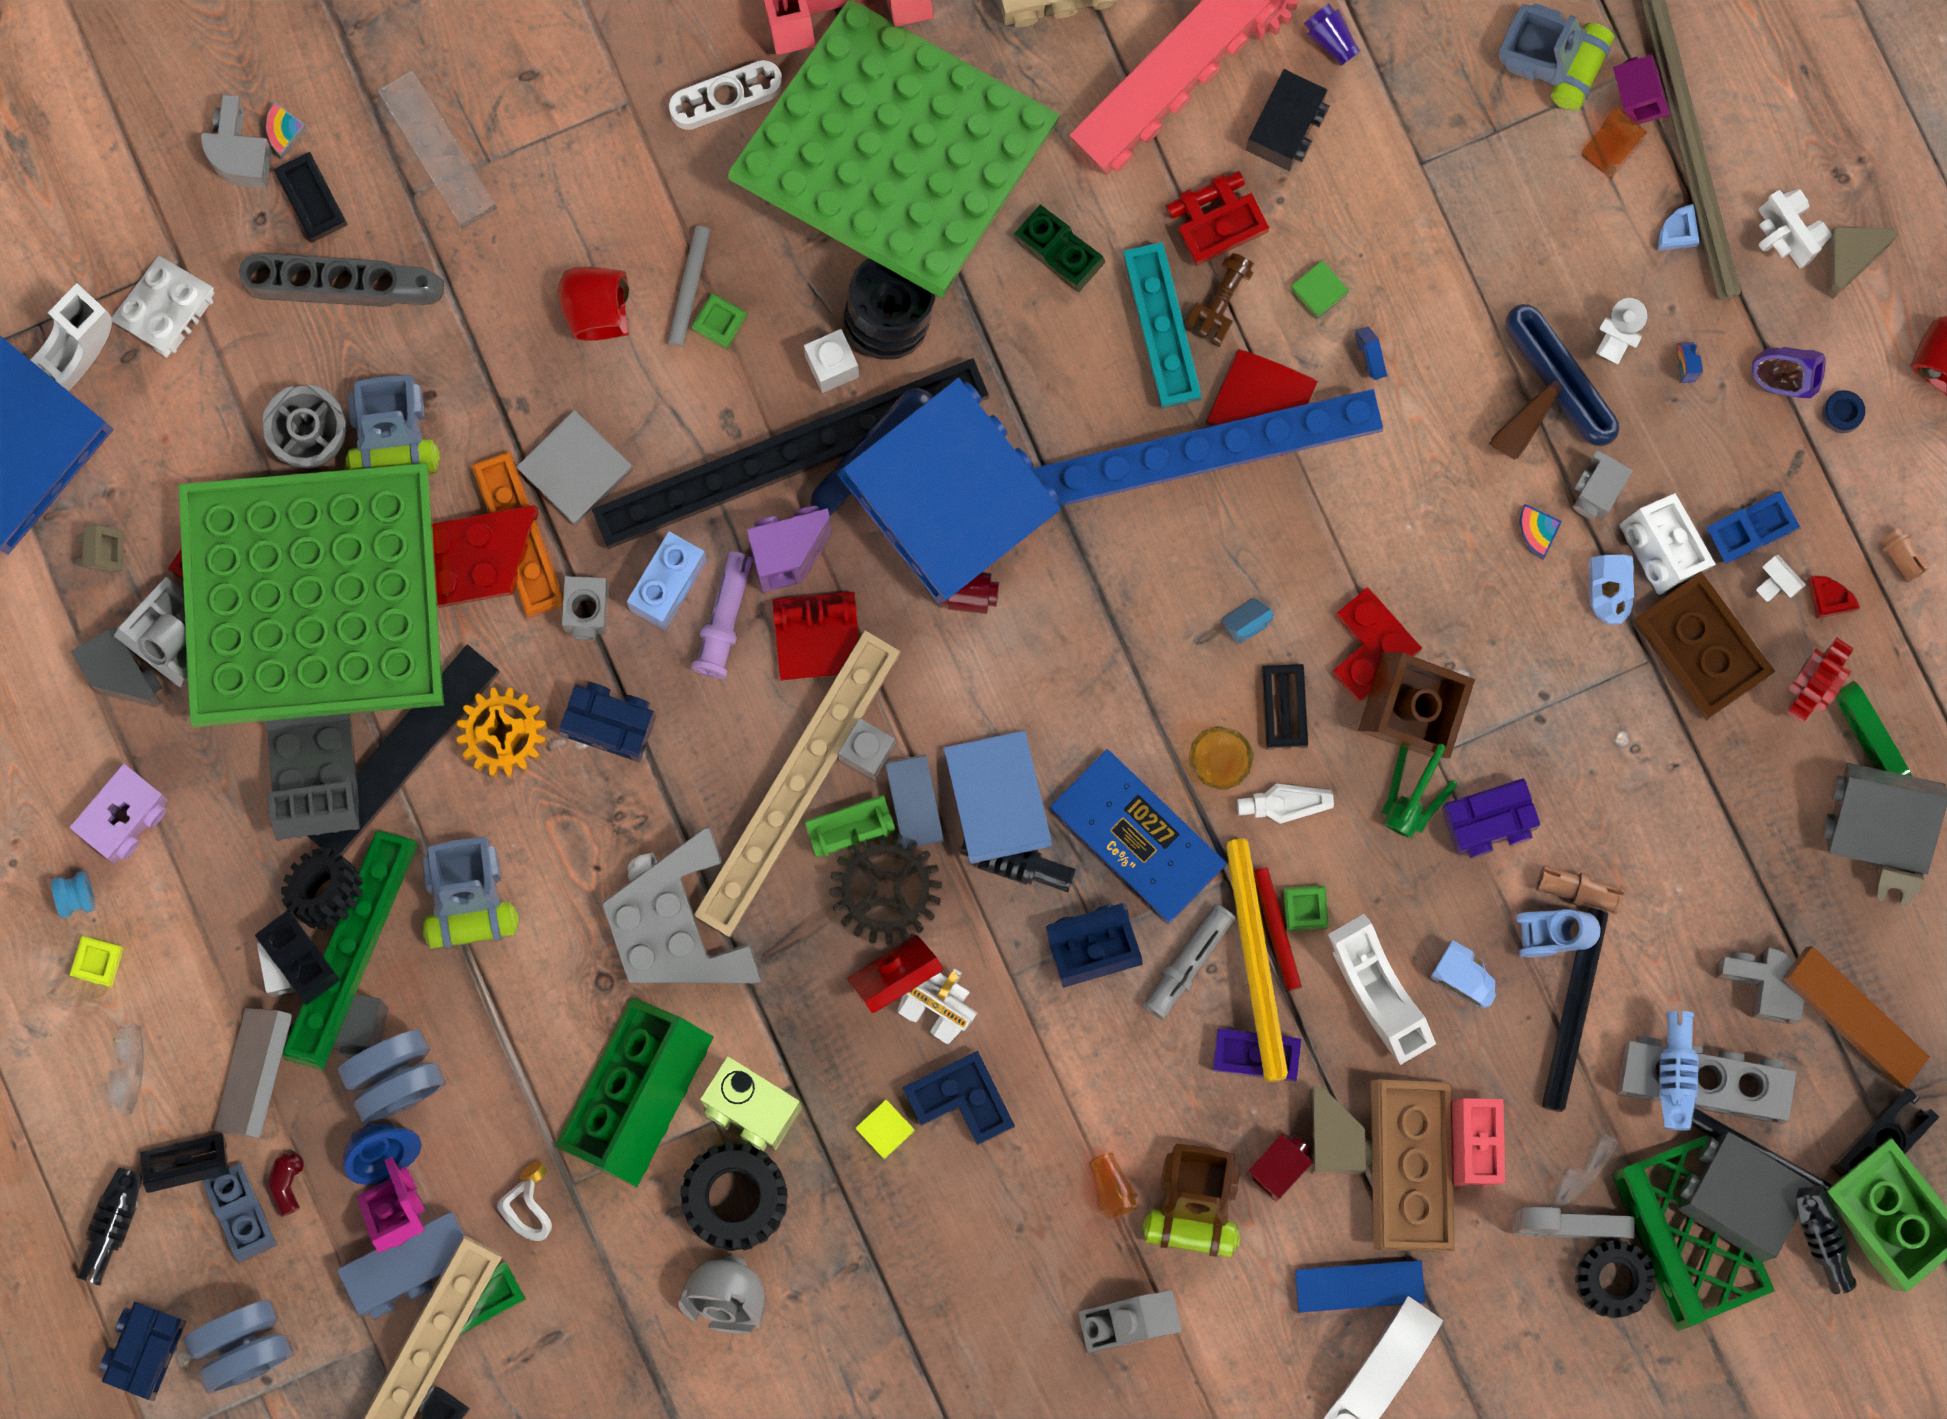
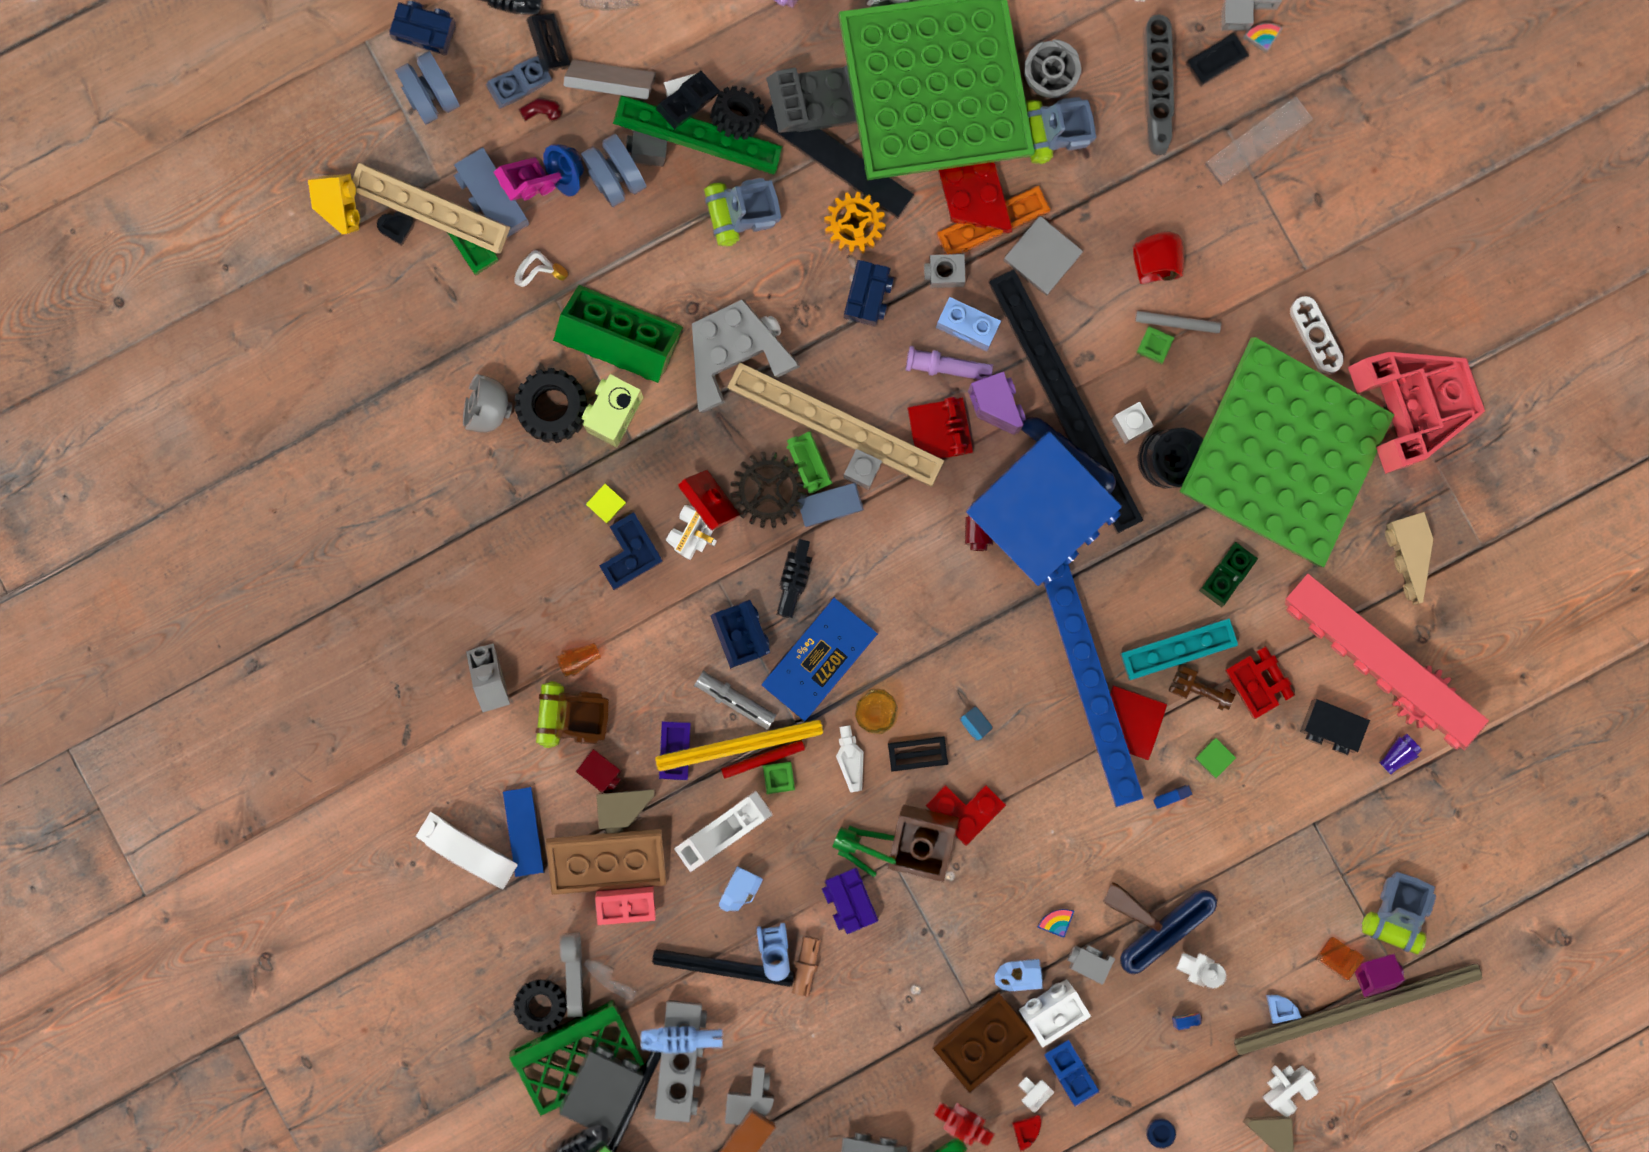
camera: 80 degrees right, 5 degrees up
medium blue tile [944,731,1052,864] -> none
rock [1752,347,1826,398] -> none

